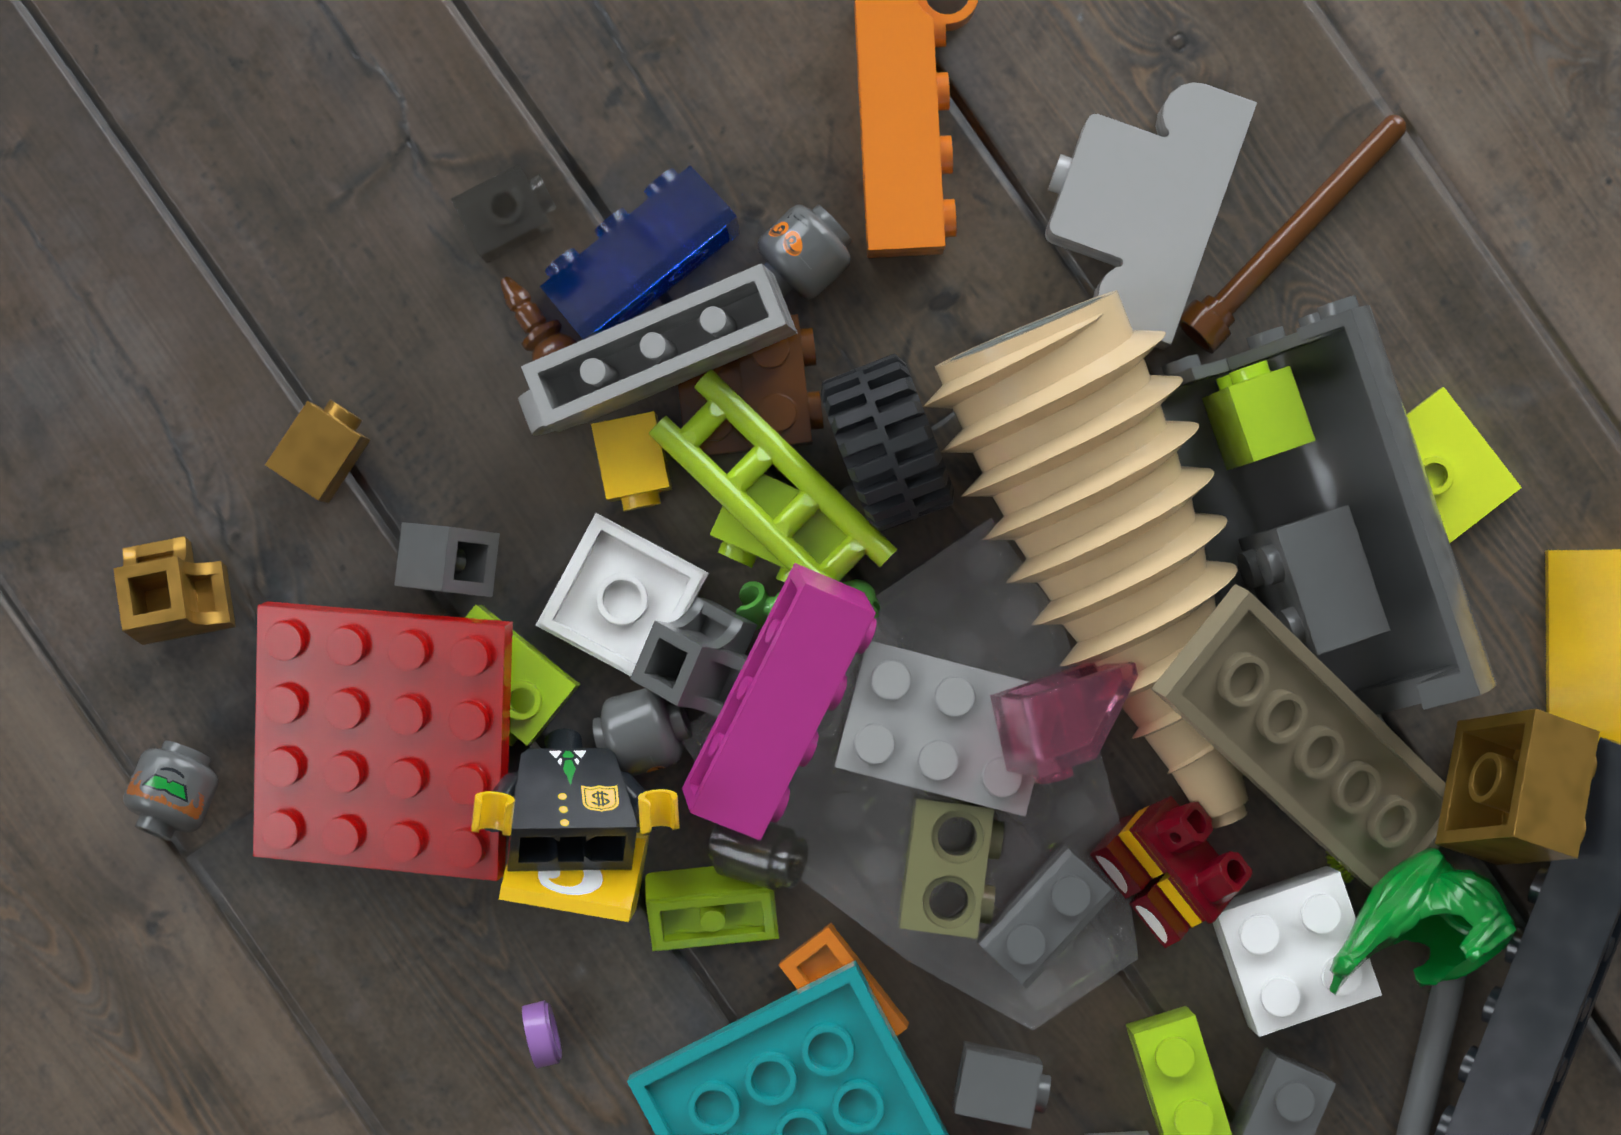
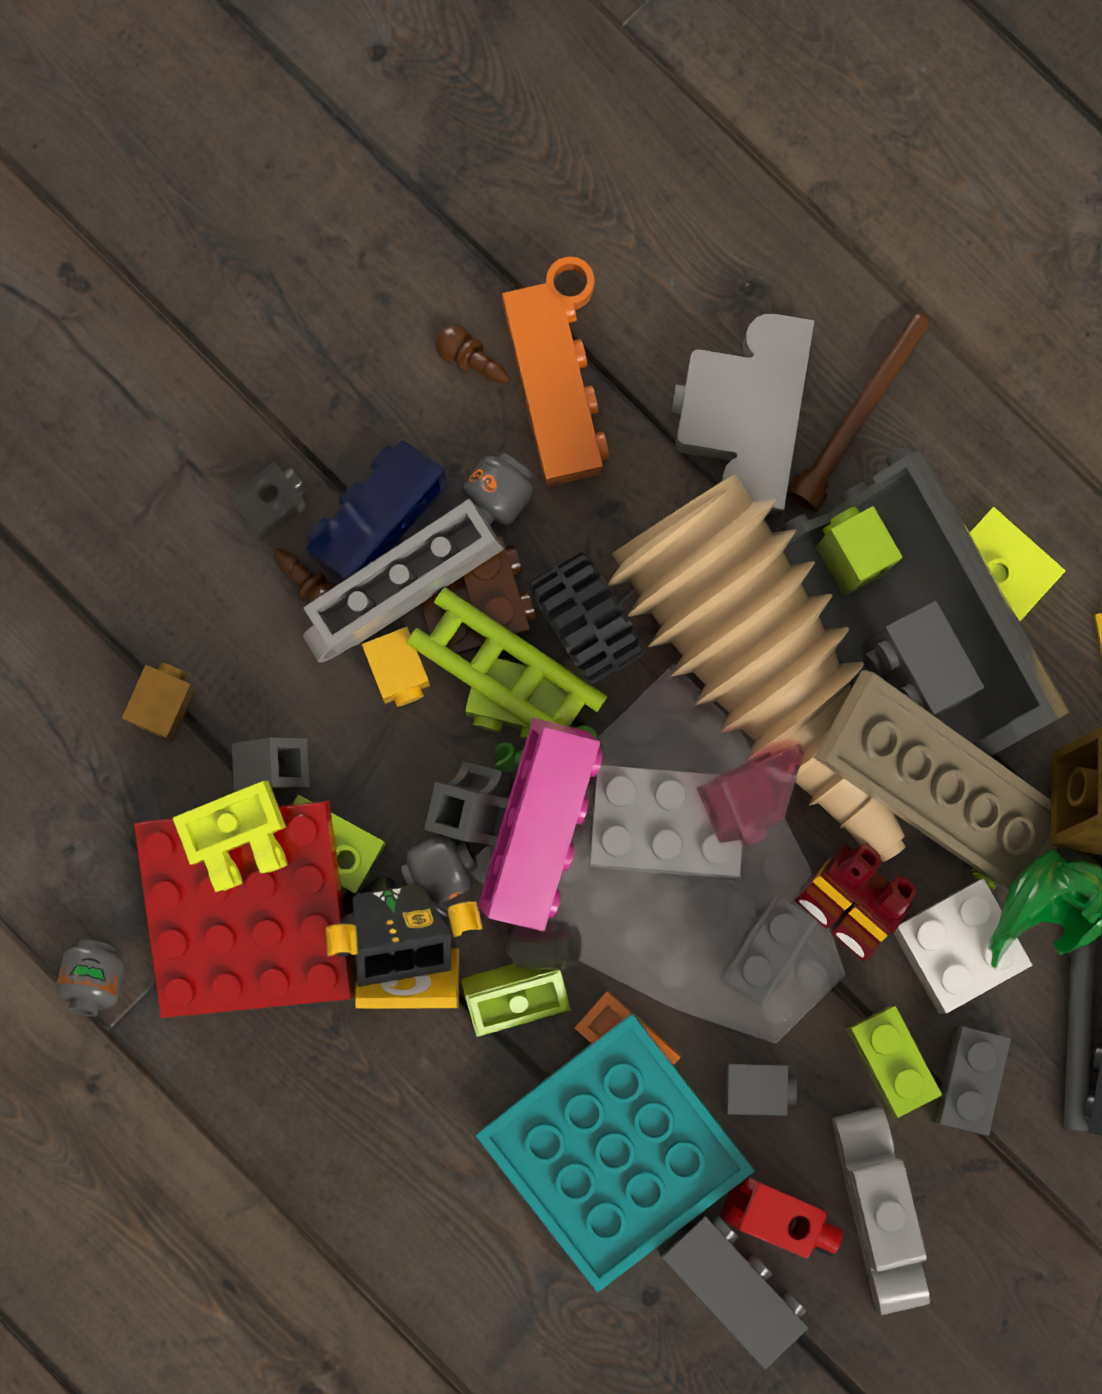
camera: 15 degrees left, 5 degrees down
pearl gold brick [113,536,236,645] -> none
medium lavender tile [522,1000,562,1068] -> none
white plate [536,513,709,676] -> none
olive brick [898,795,1004,939] -> none
none -> neon yellow plate [173,781,288,892]
none -> reddish brown bar [435,325,510,384]

